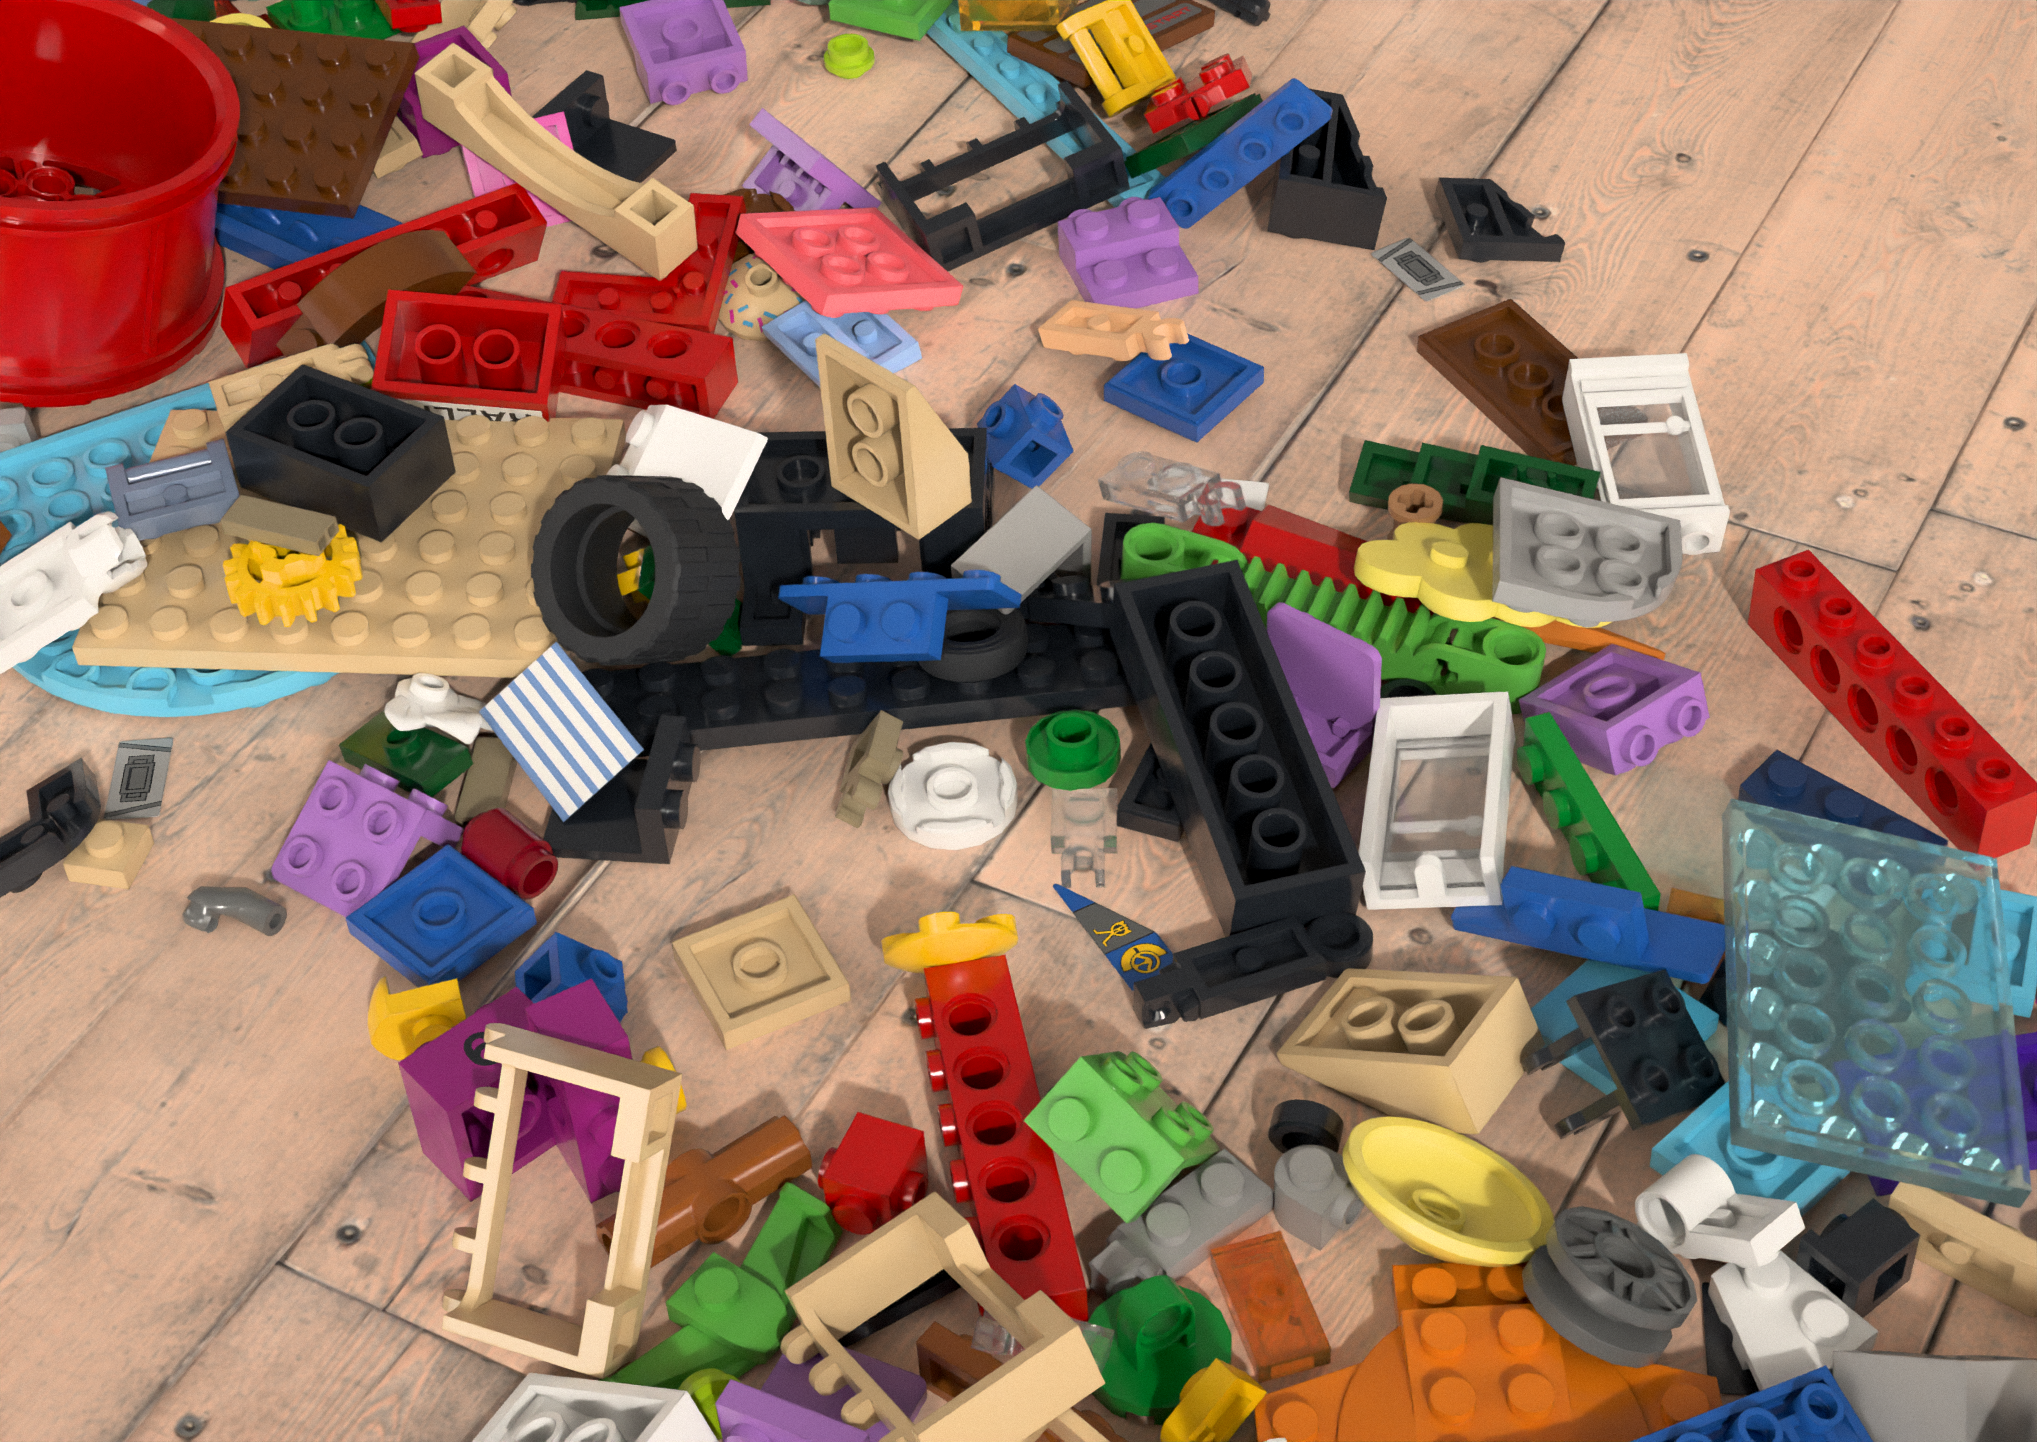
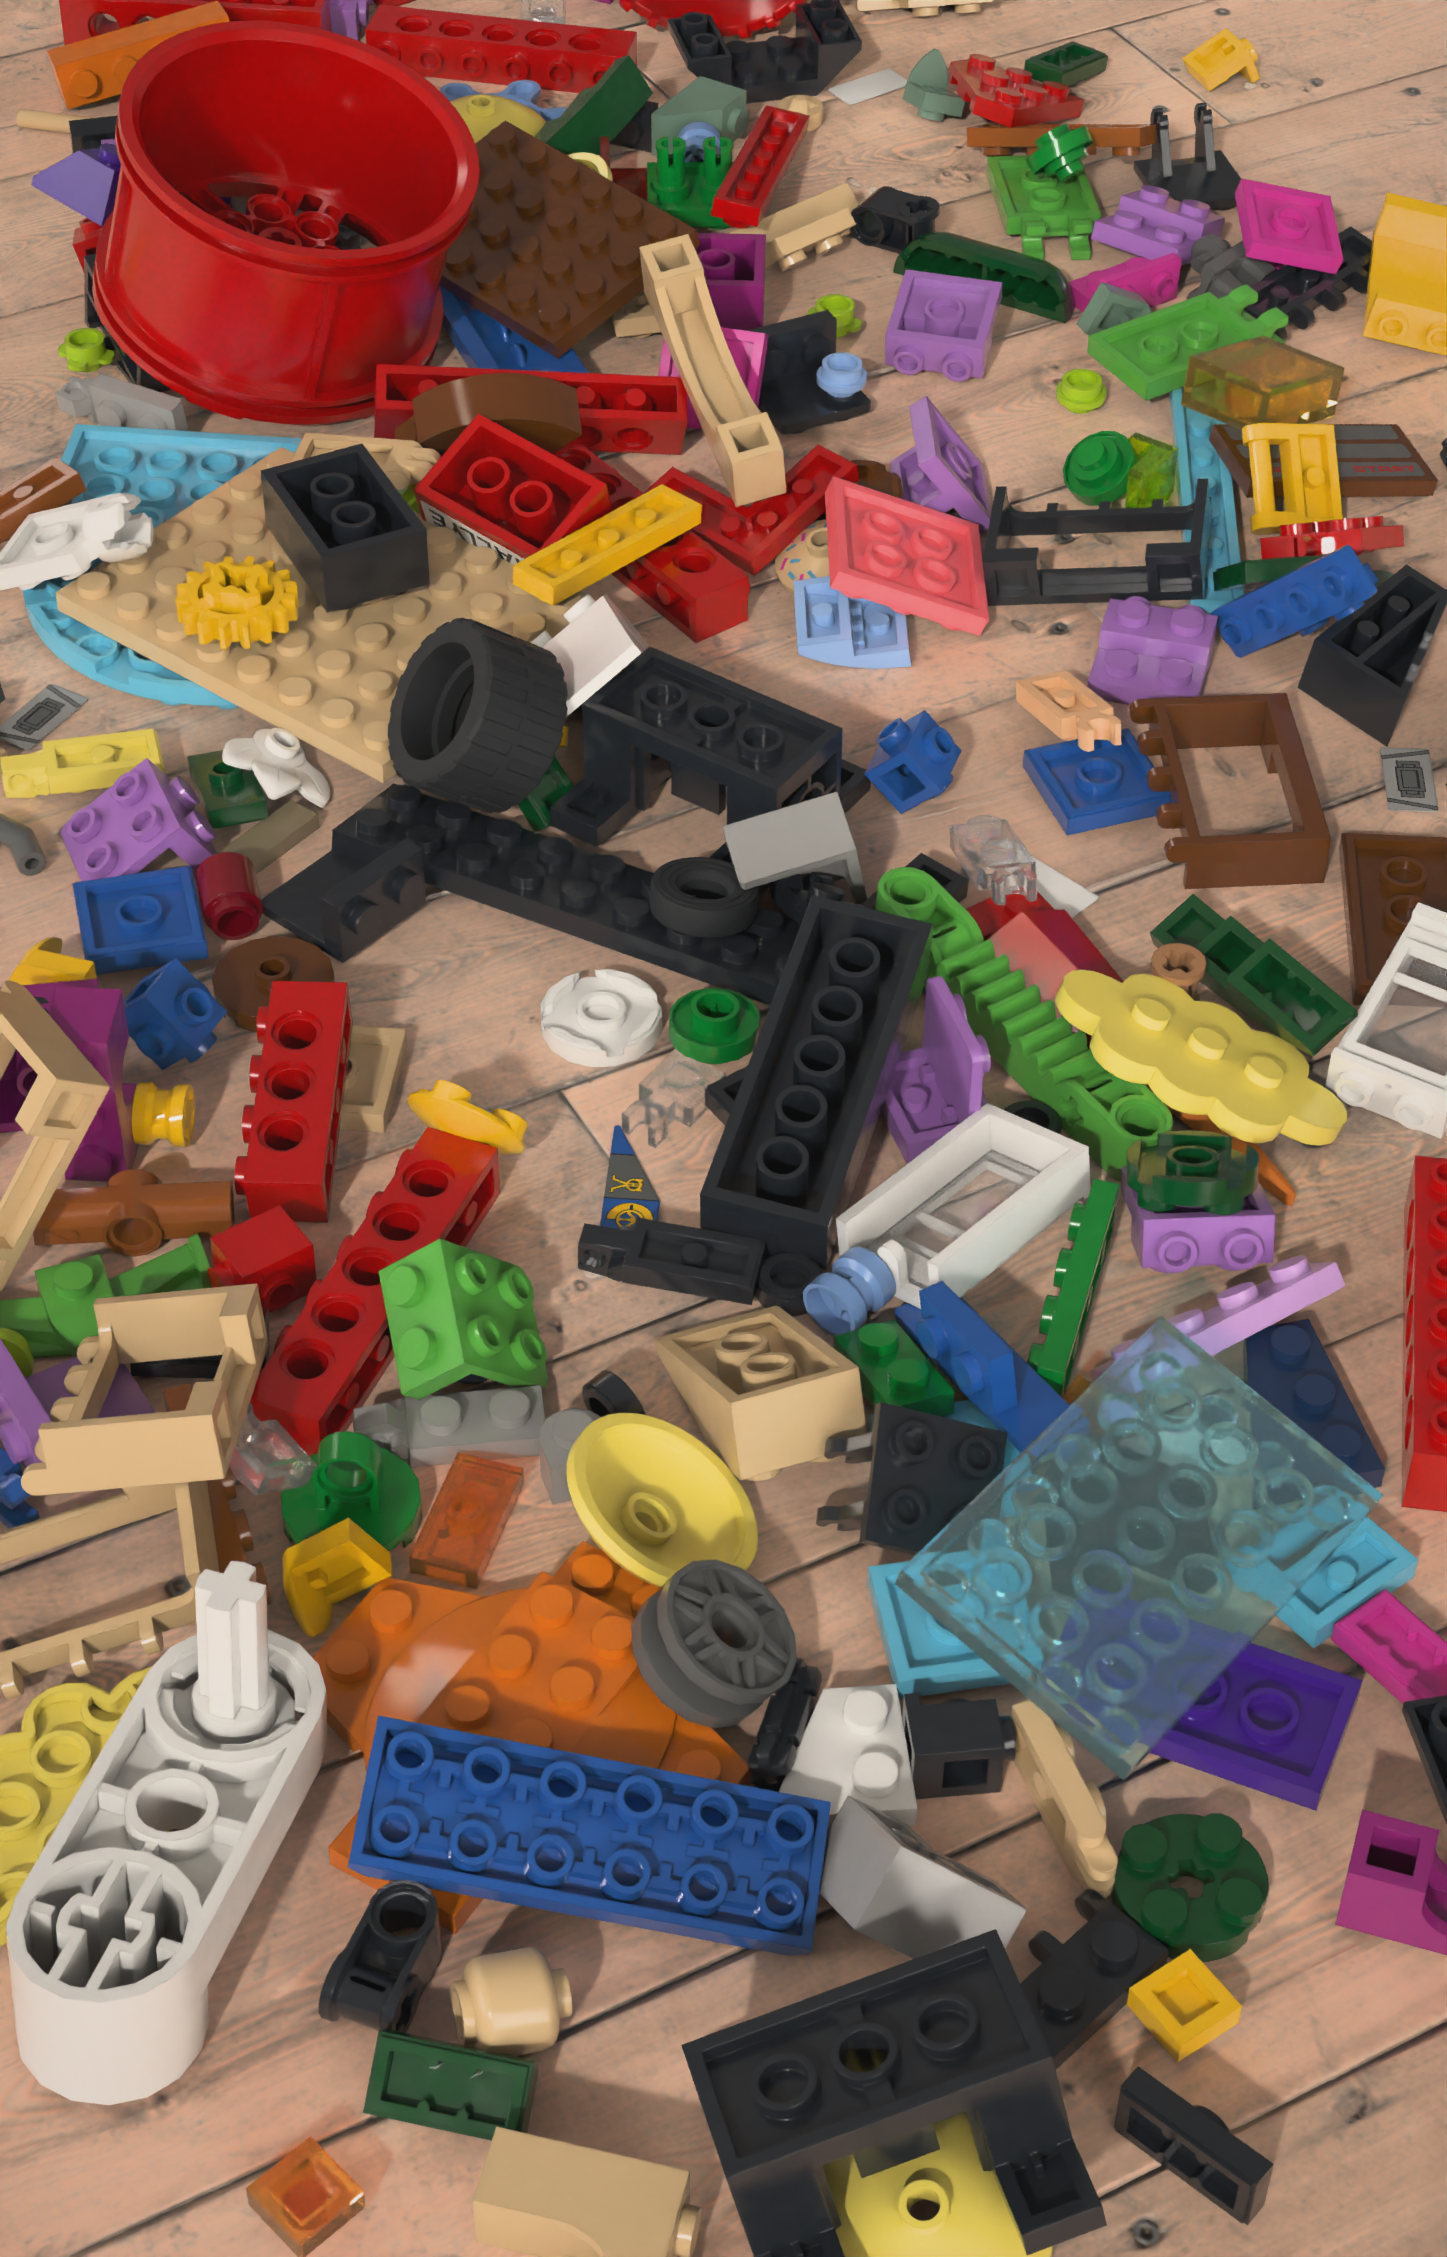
camera: 30 degrees right, 0 degrees up
sand blue plate [105,438,240,541] -> none
dark tan piece [221,494,339,556] -> none
sticker [479,642,644,822] -> none
blue bracket [778,570,1022,663] -> none
tan slope [815,333,972,540] -> none
dark tan plate [835,710,903,828] -> none
light grey plate [1492,477,1683,627] -> none
white plate [1635,1154,1805,1268] -> none
none -> light yellow hinge [0,729,165,798]
none -> reddish brown plate [212,936,335,1032]
none -> red brick [235,981,353,1223]
none -> yellow plate [513,484,702,606]
none -> black axle [747,1658,822,1785]
none -> medium blue wheel [803,1246,896,1336]
none -> lime plate [808,294,862,338]
none -> light blue plate [816,352,867,398]
none -> green plate [833,1320,954,1417]
none -> green plate [1063,431,1140,506]
none -> lavender plate [1090,1255,1345,1396]
none -> clear neon green bracket [1125,433,1178,508]
none -> dark green plate [1126,1130,1259,1215]
none -> reddish brown hinge [1129,693,1331,889]

